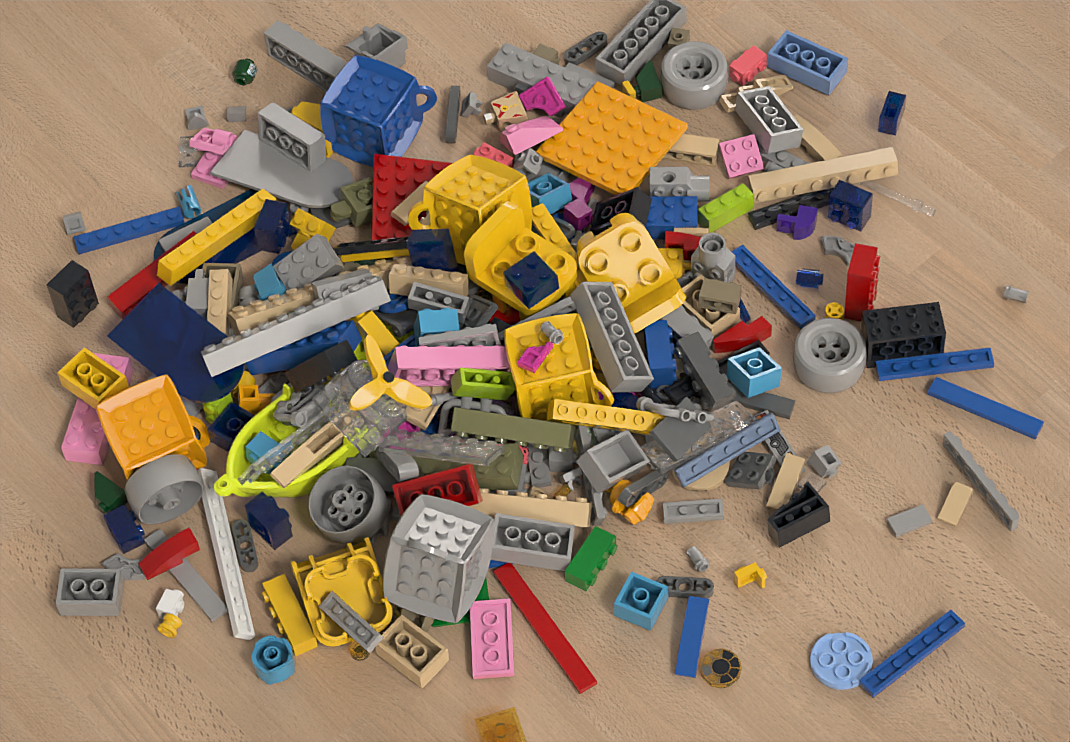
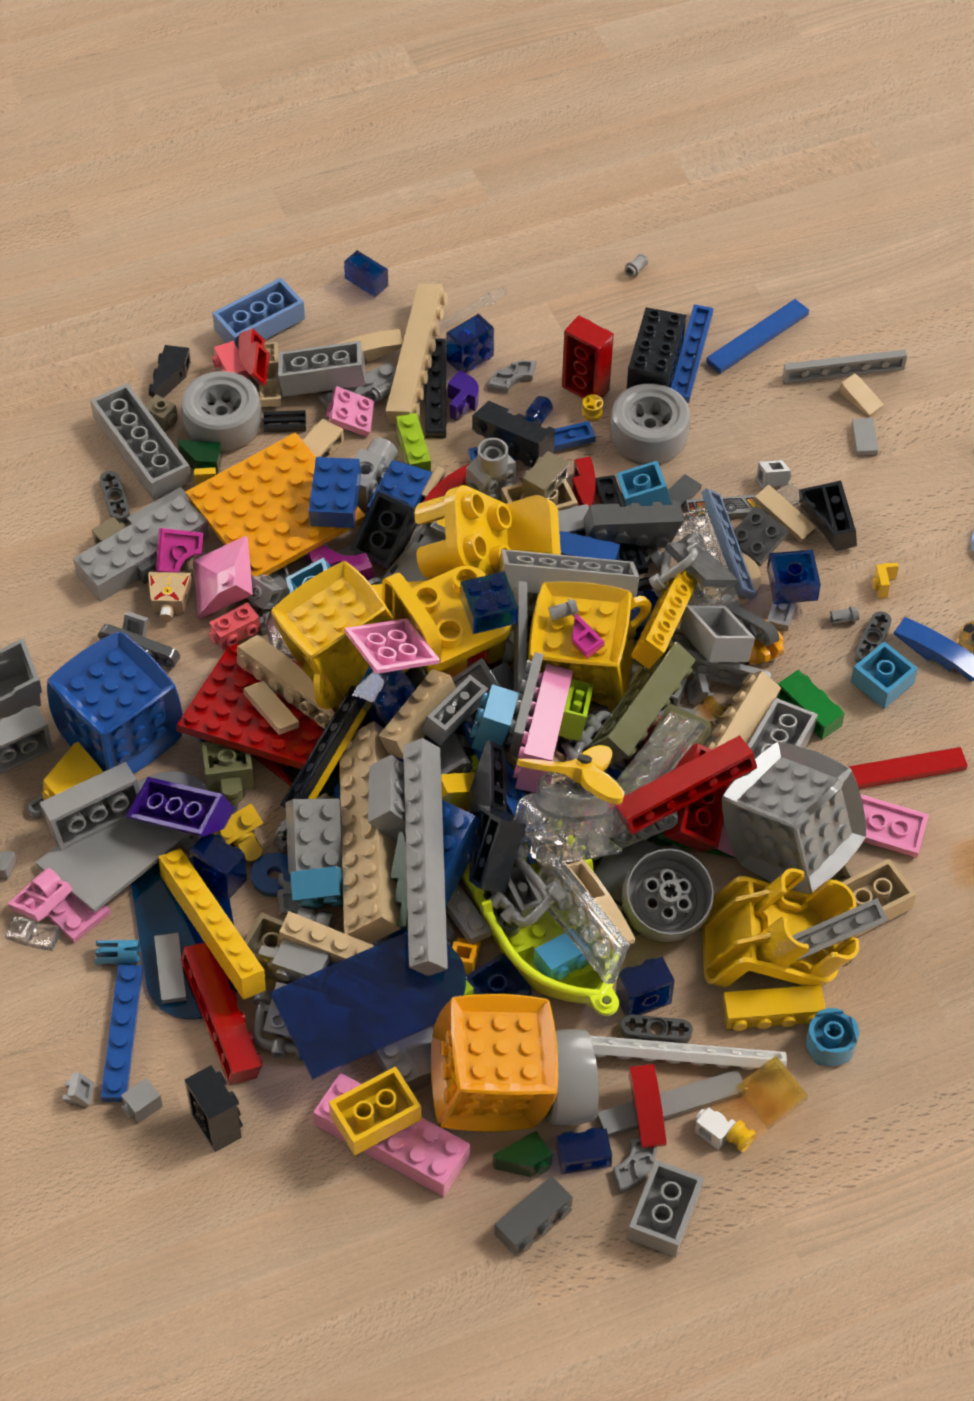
camera: 75 degrees left, 0 degrees up
none -> light grey brick [121,1078,163,1124]
none -> dark purple slope [126,777,234,837]
none -> black slope [148,345,191,398]
none -> red slope [239,328,270,386]
none -> black tile [264,410,306,433]
none -> blue brick [309,457,361,528]
none -> bright pink slope [344,618,440,674]
none -> black slope [469,740,507,819]
none -> black wedge [472,401,555,468]
none -> dark grey brick [494,1176,573,1256]
none -> red brick [614,735,757,835]
none -> clear yellow piece [736,1055,808,1130]
none -> clear blue brick [767,549,821,604]

